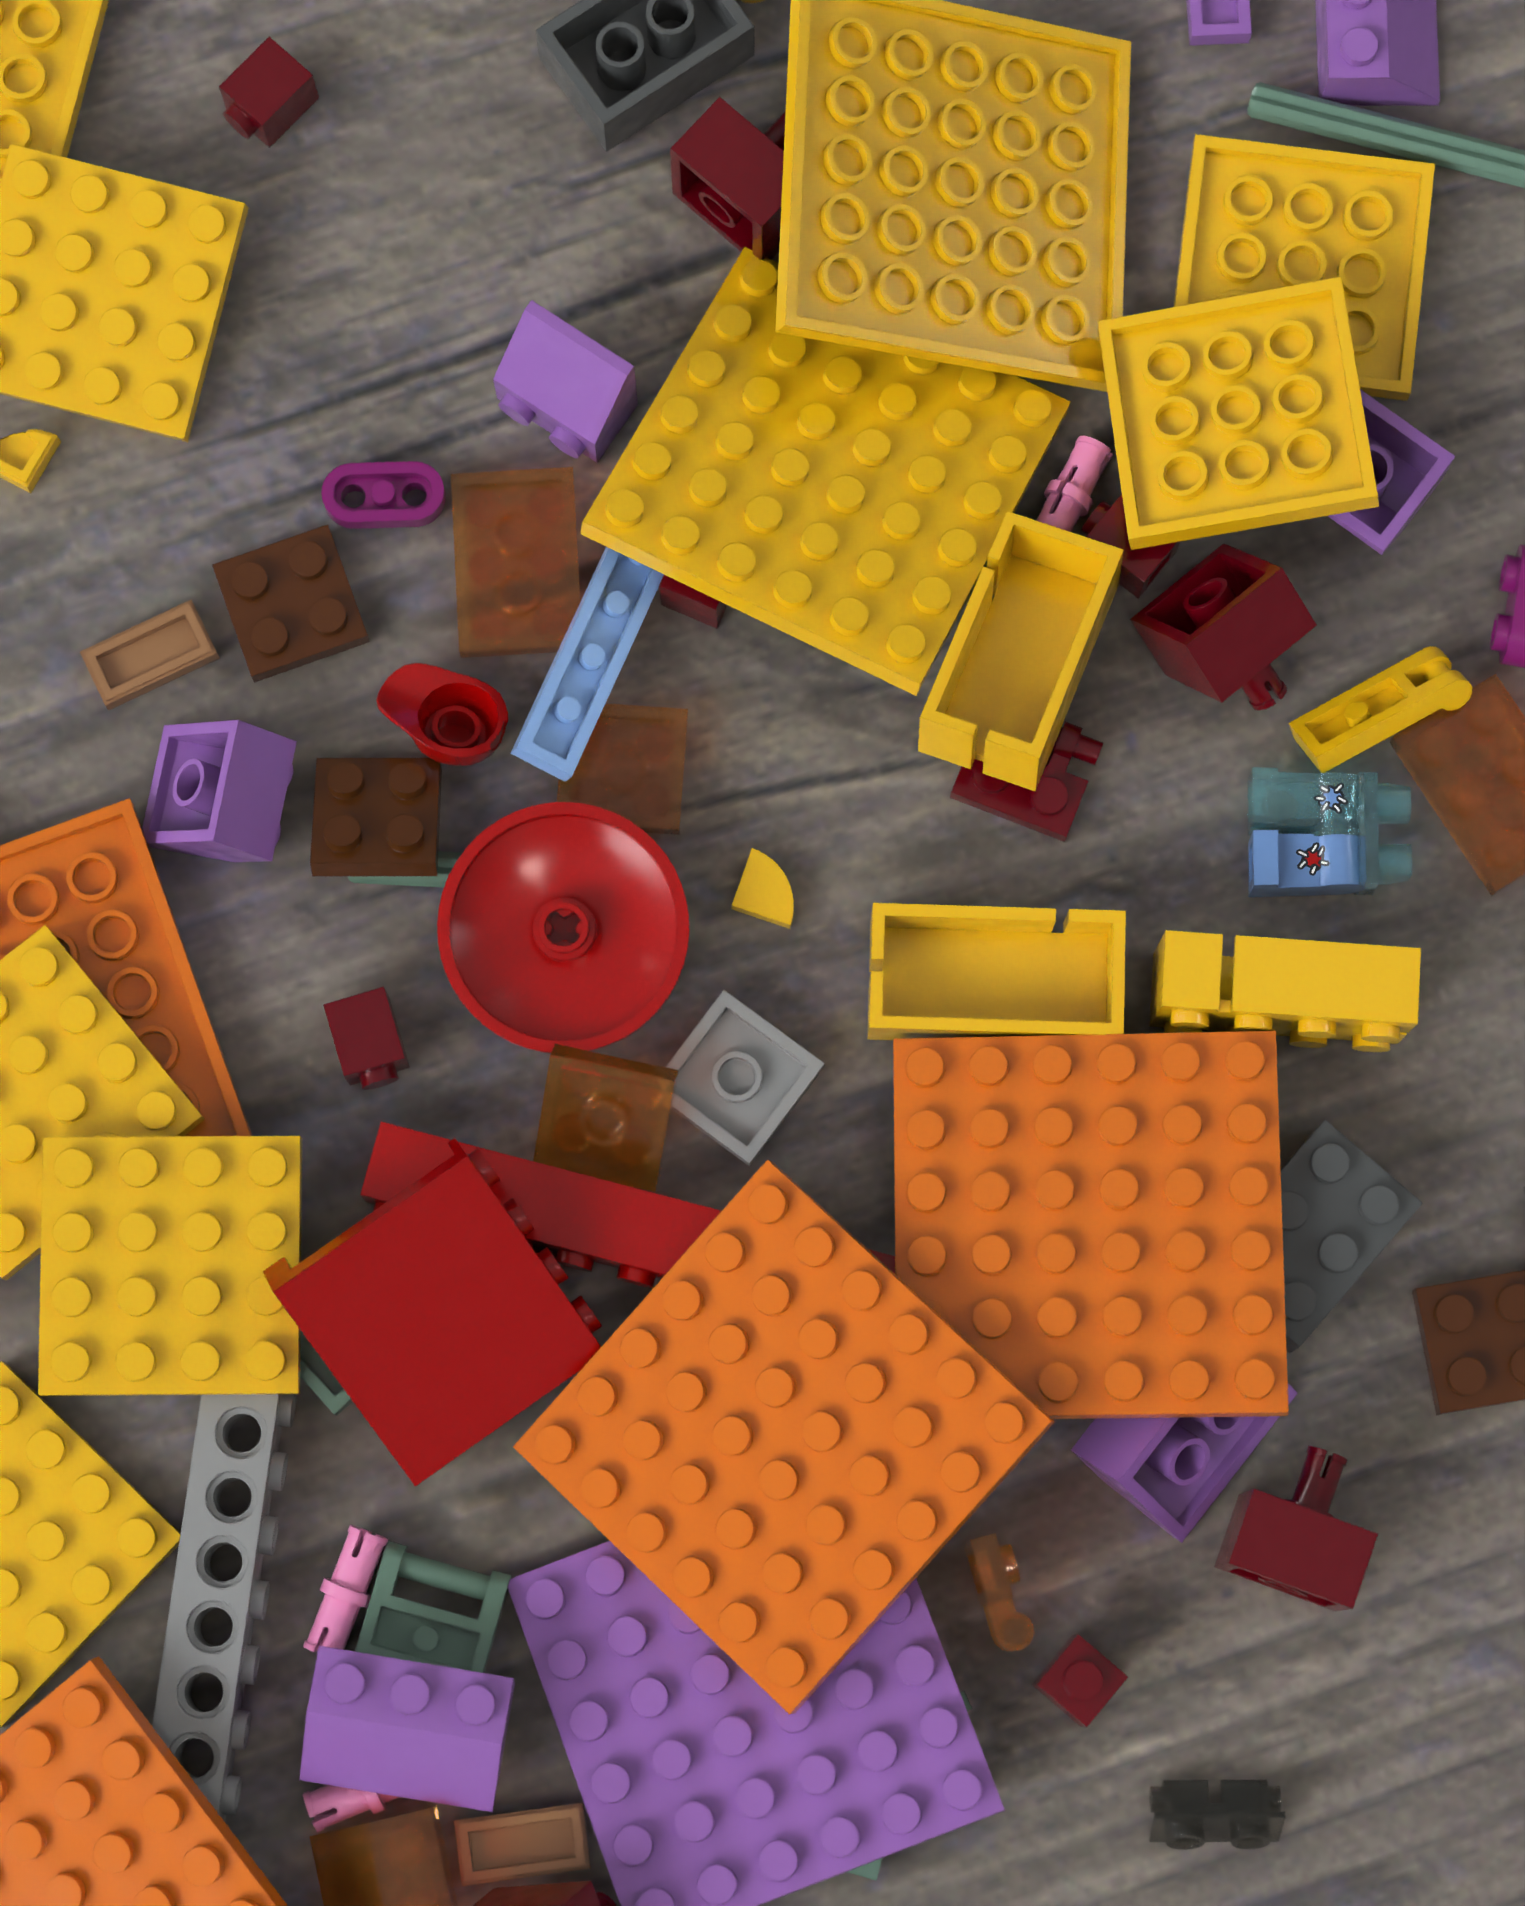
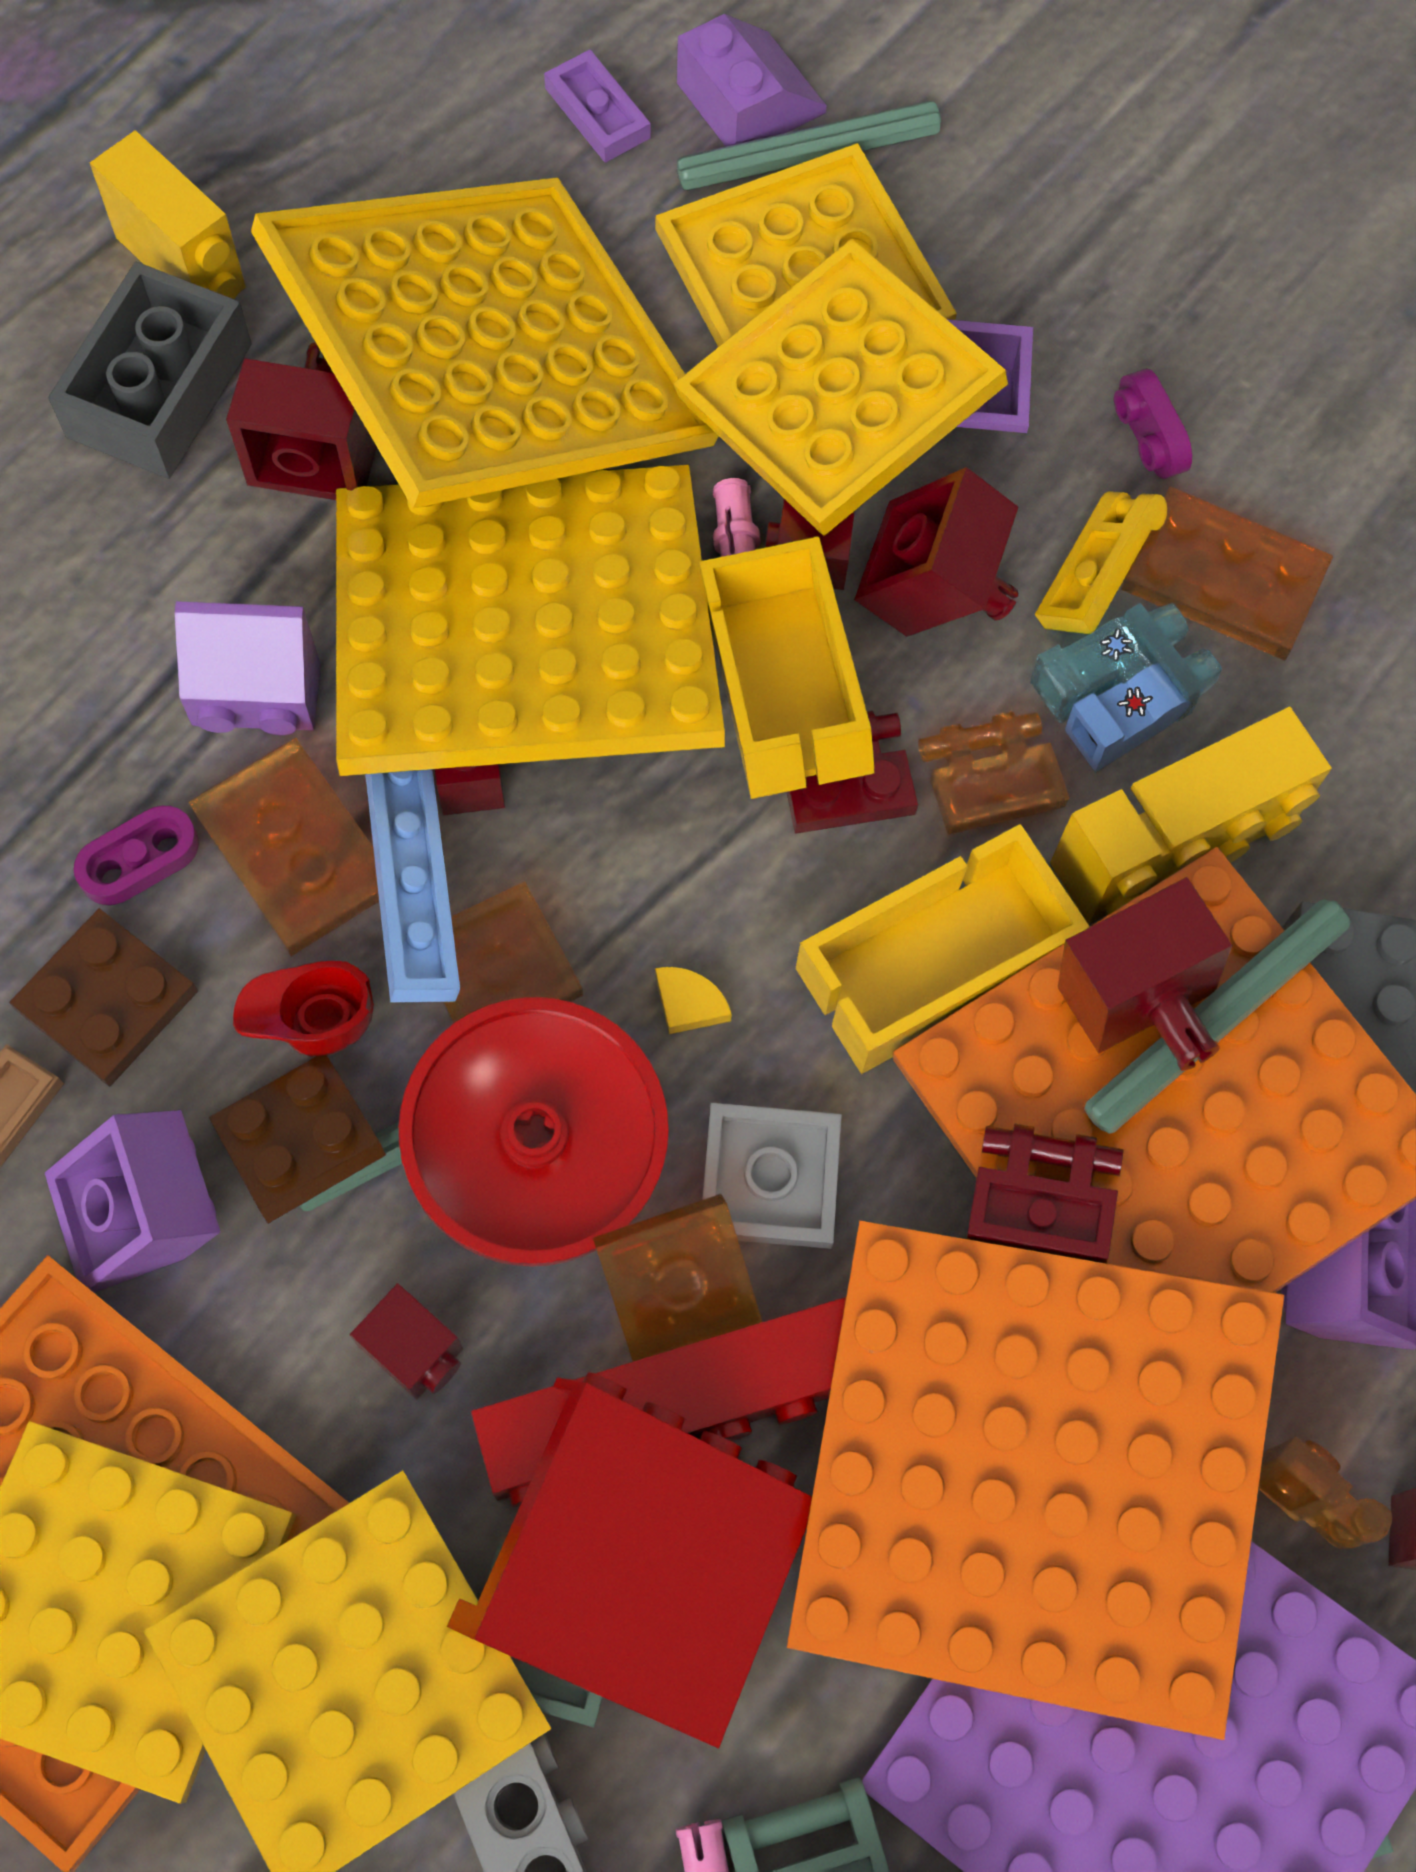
camera: 35 degrees left, 10 degrees down
none -> clear orange plate [918,711,1070,835]
none -> dark red plate [967,1124,1124,1264]
none -> dark red brick [1058,877,1232,1071]
none -> sand green axle [1084,899,1351,1134]

